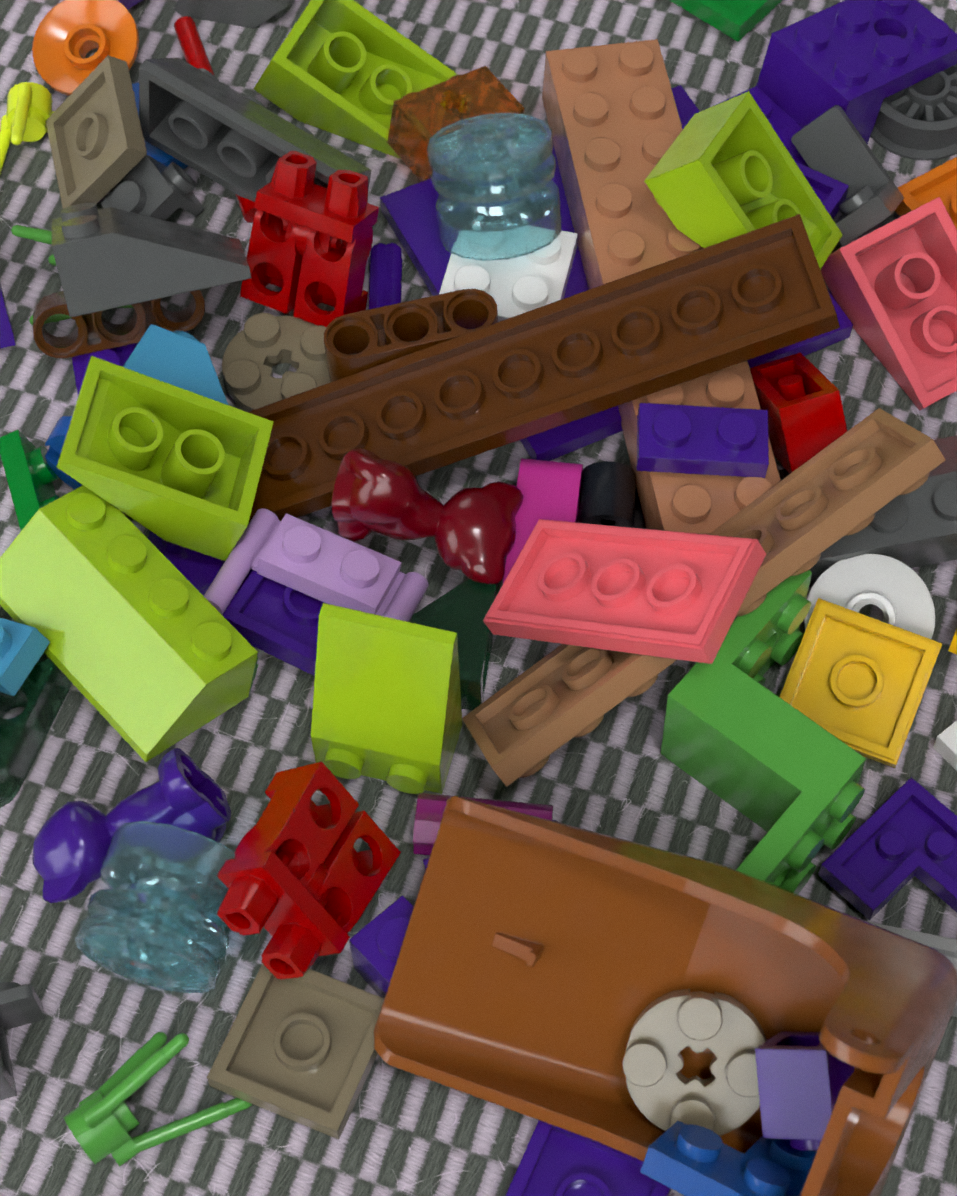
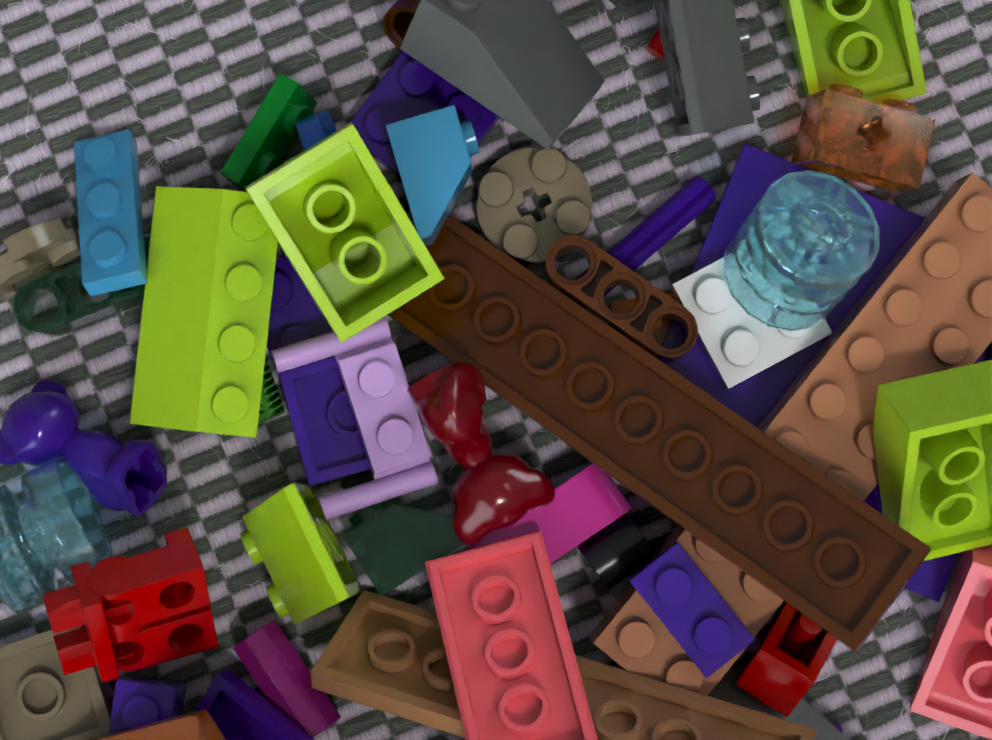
camera: 50 degrees right, 25 degrees up
red hips [240,151,379,327] -> none

